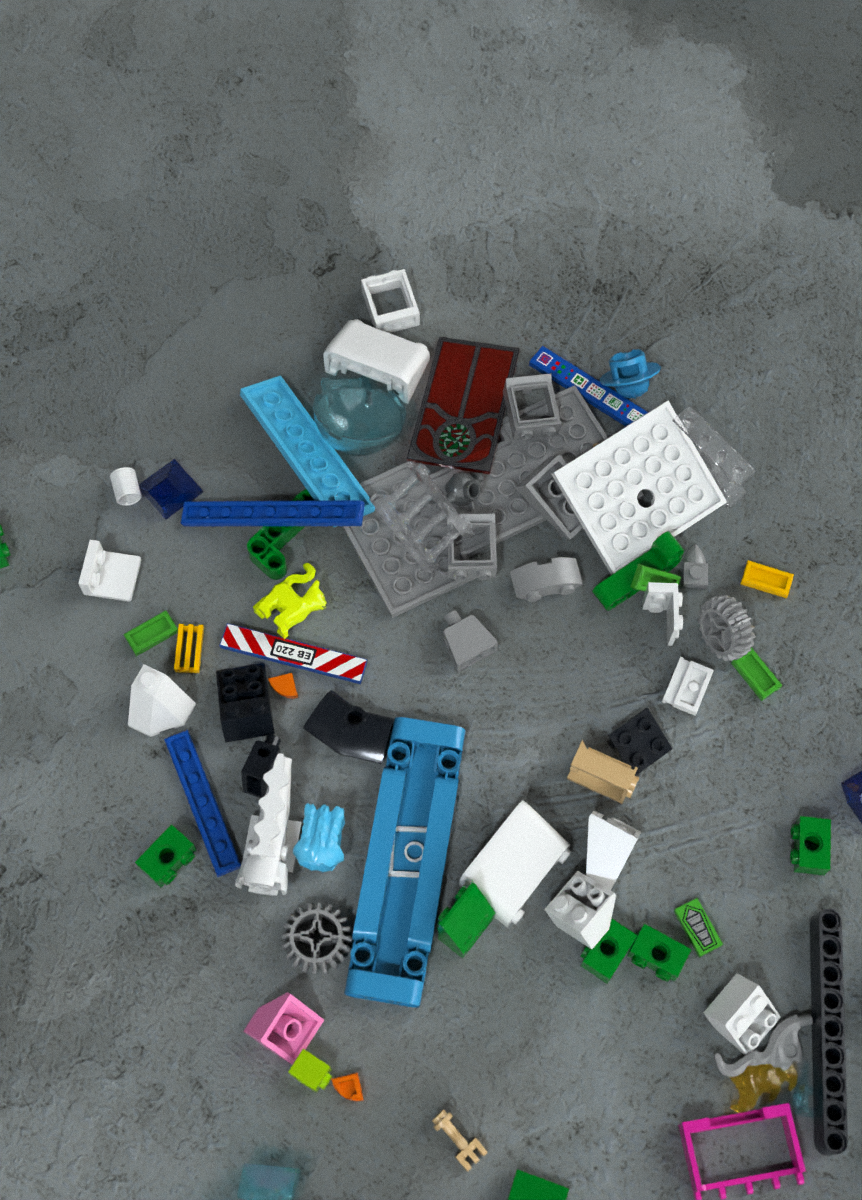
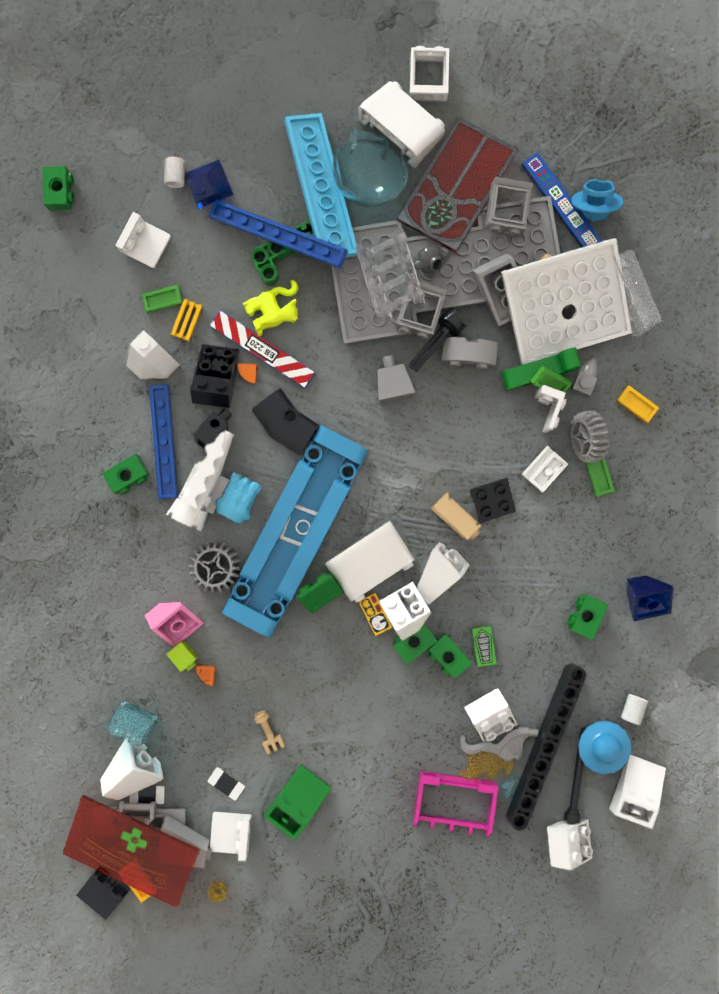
camera: 25 degrees right, 20 degrees up
none -> tile [359,593,393,636]
none -> black piece [409,308,467,372]

